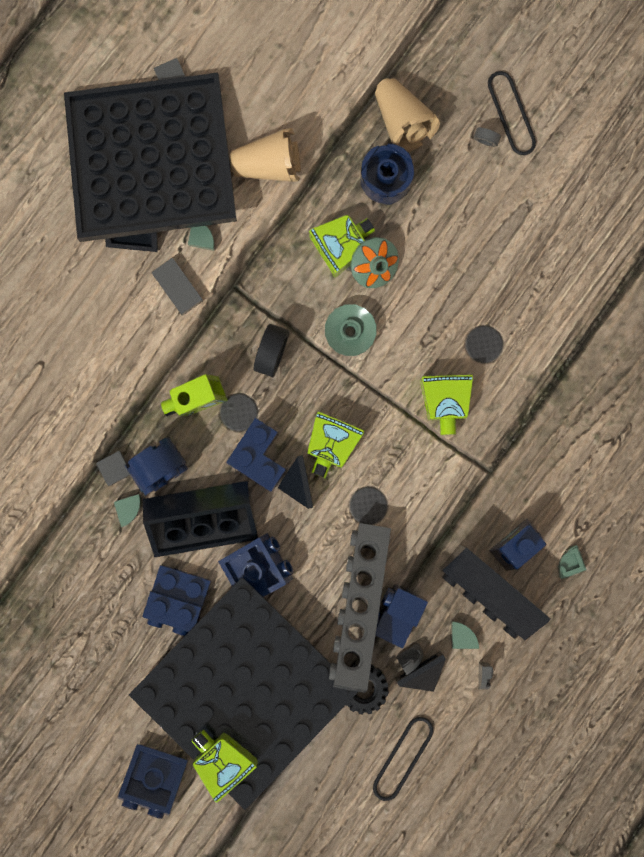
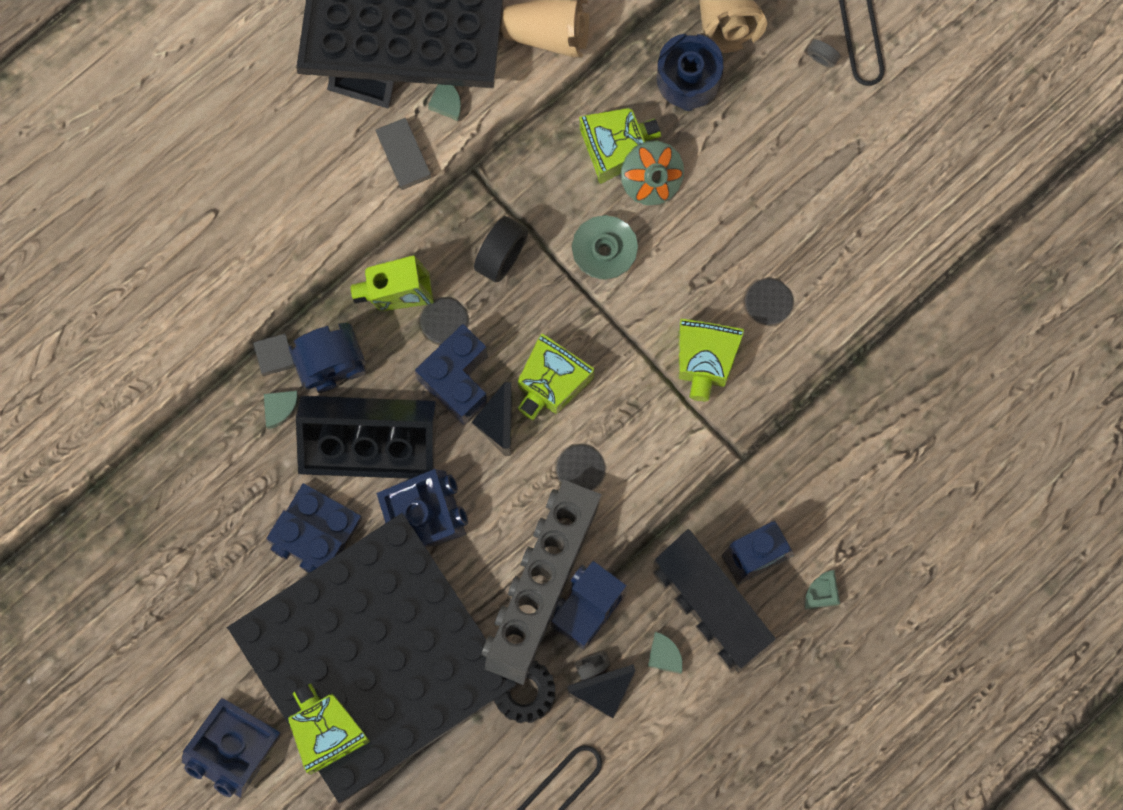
camera: 15 degrees right, 10 degrees down
dark grey tile [478,662,493,690] -> none

